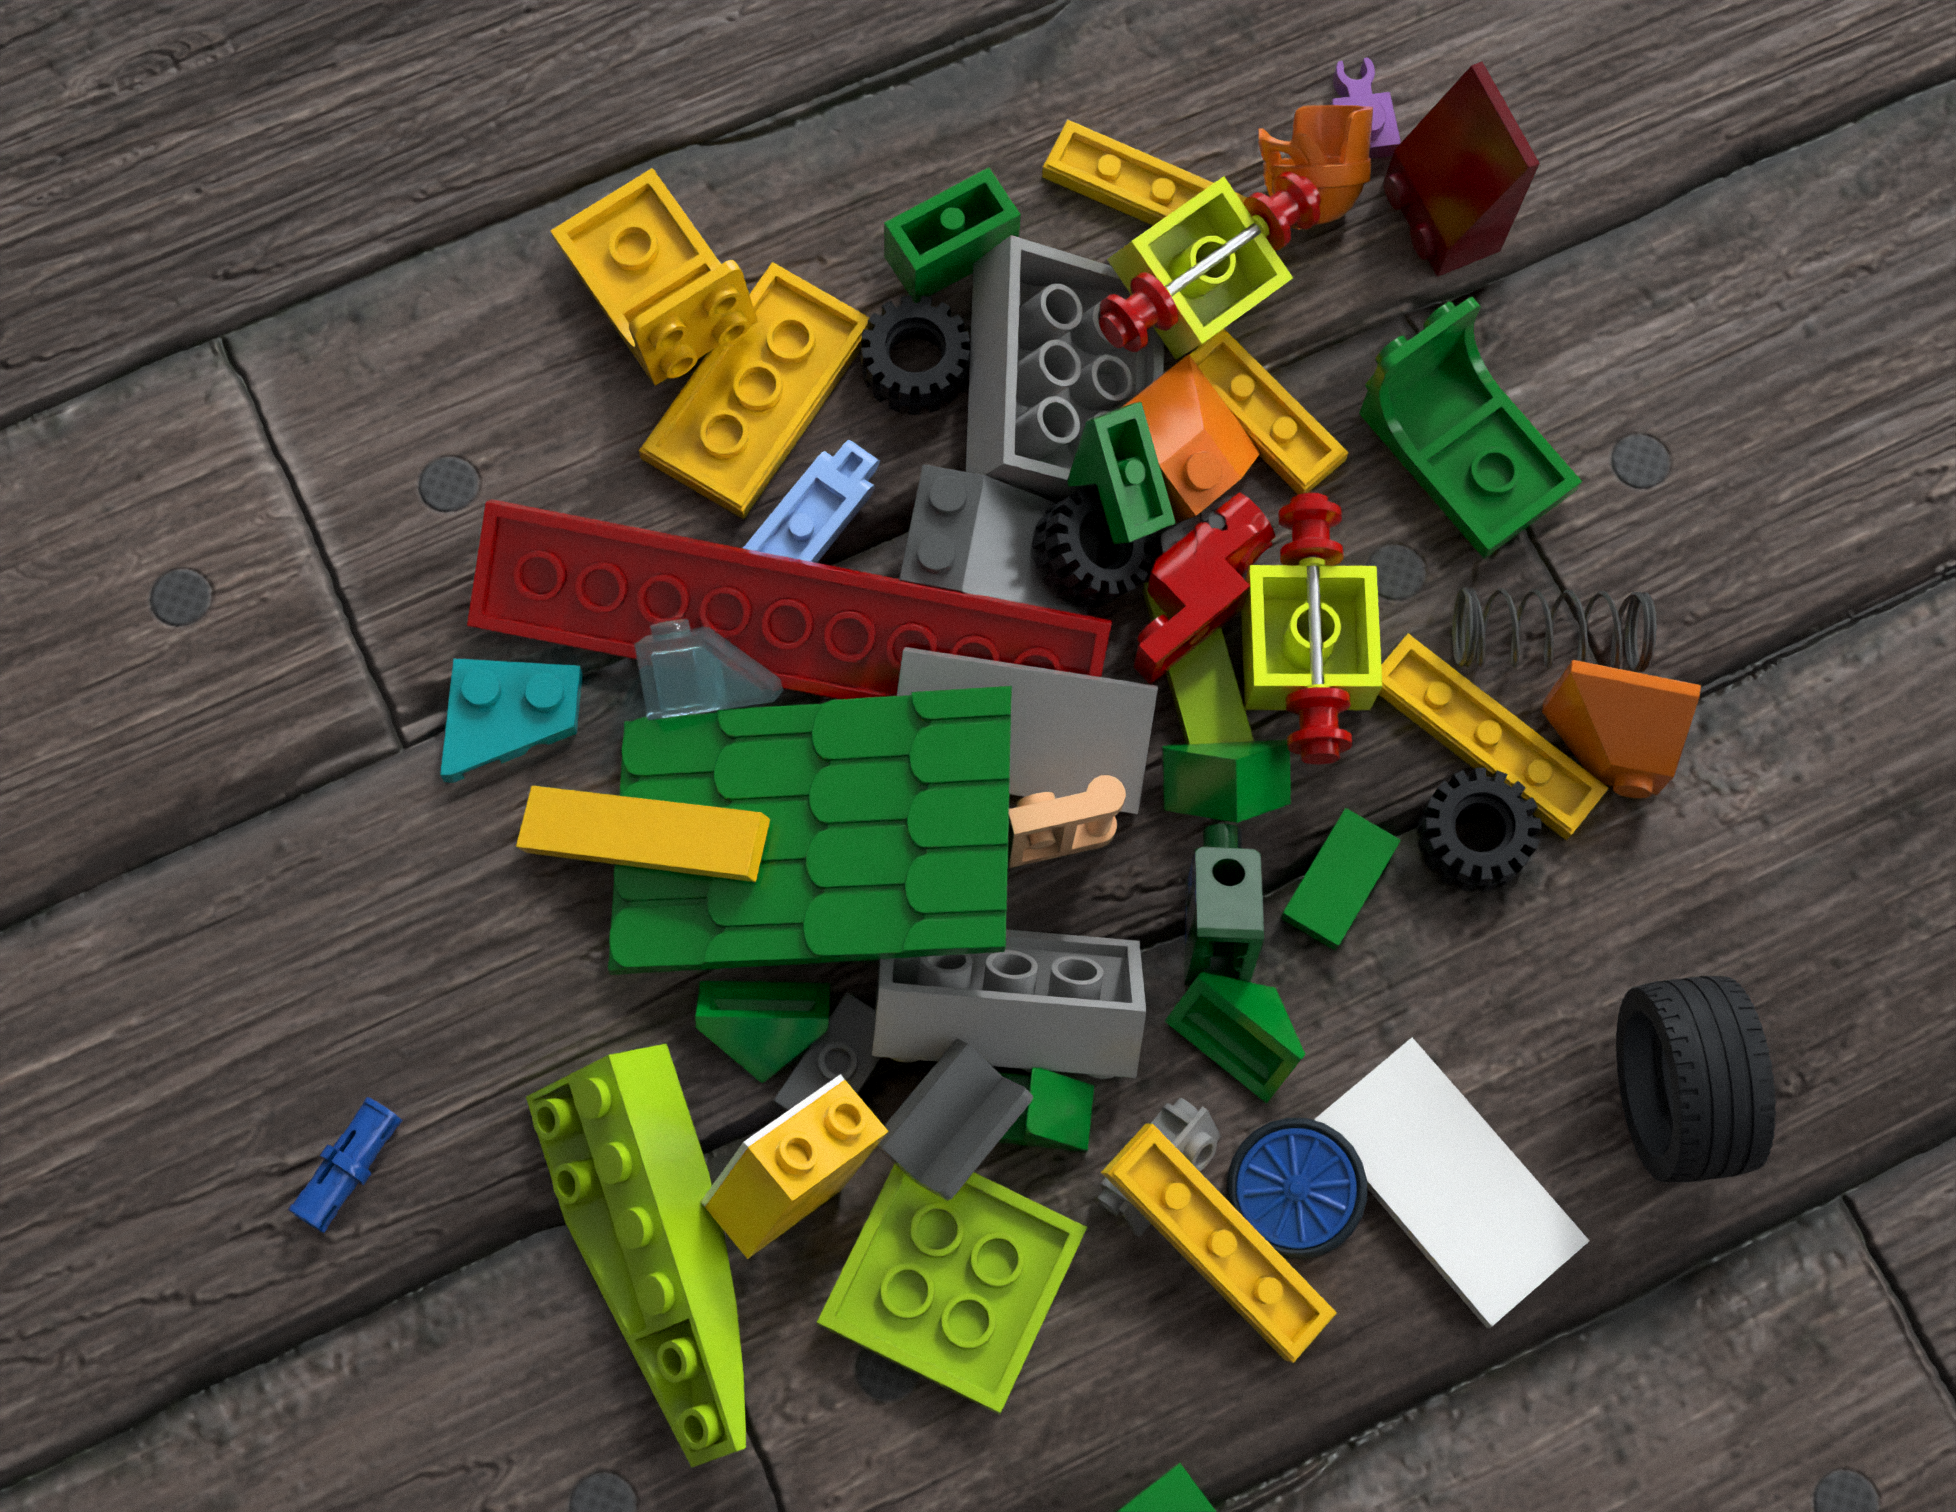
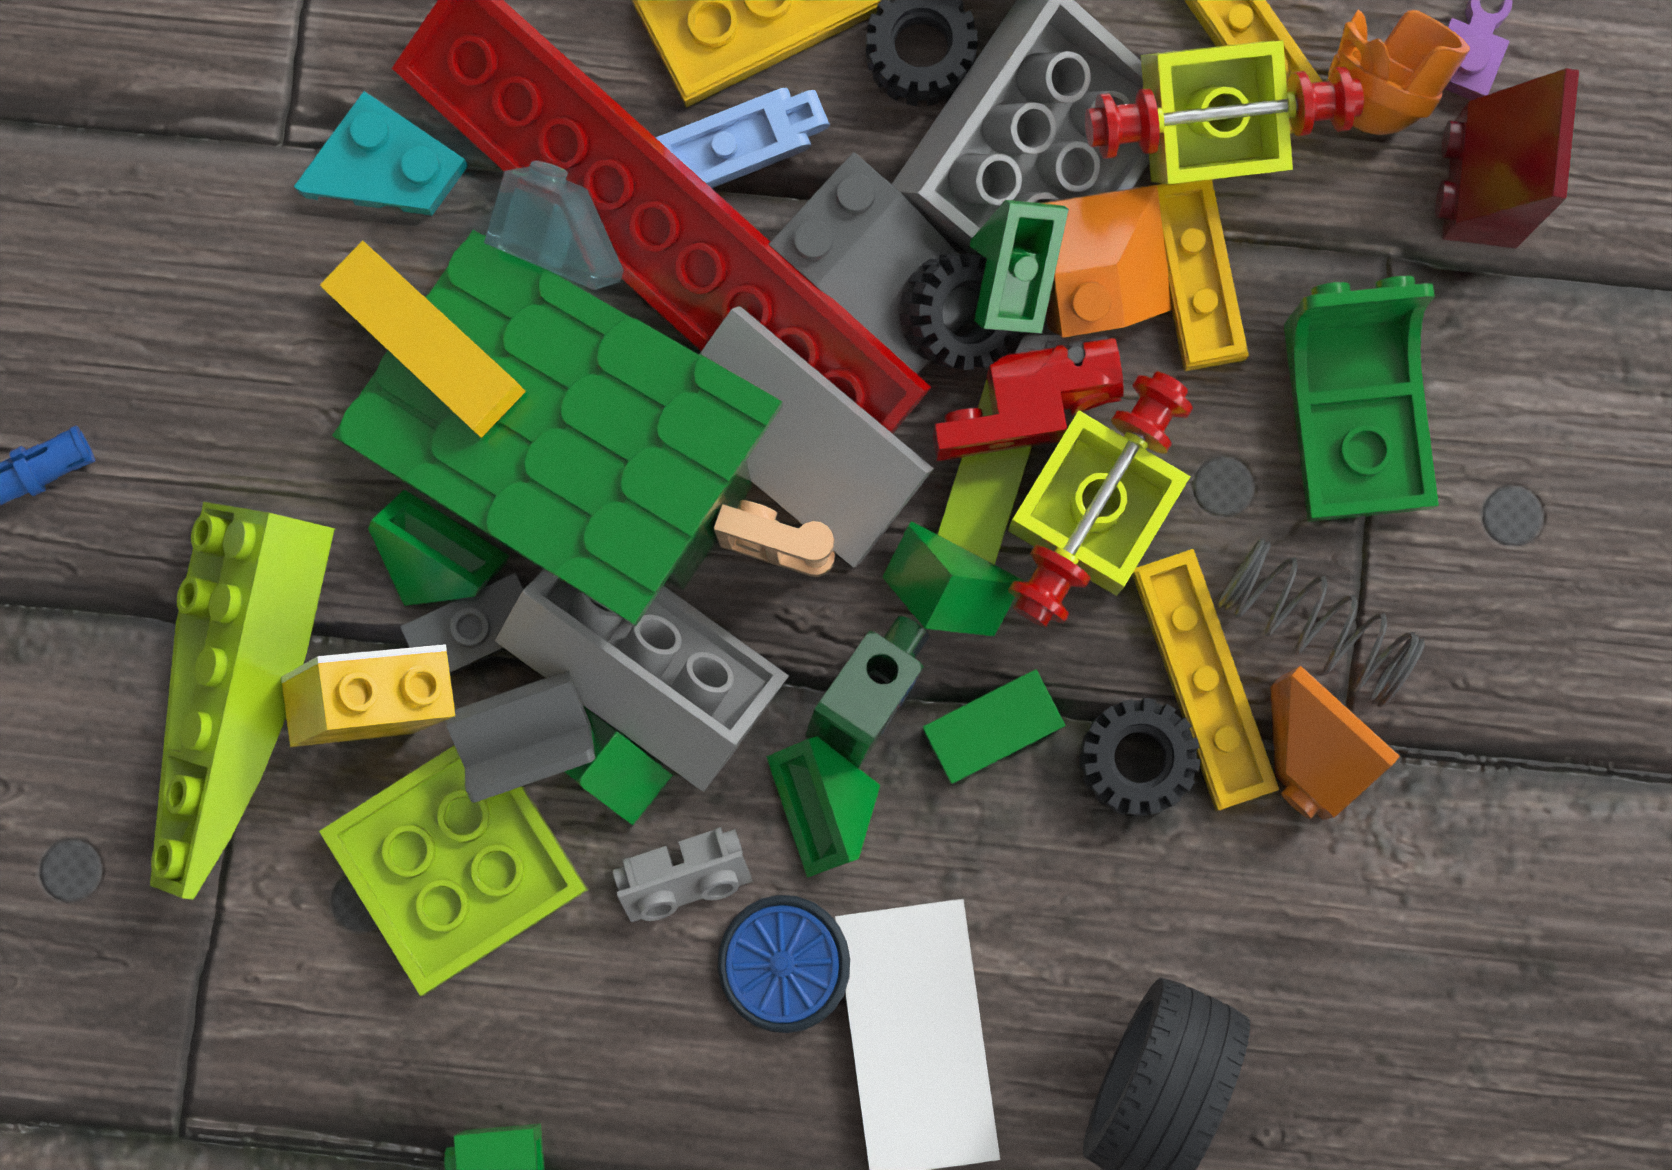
camera: 40 degrees right, 10 degrees up
yellow tile [1101,1123,1337,1363] -> none

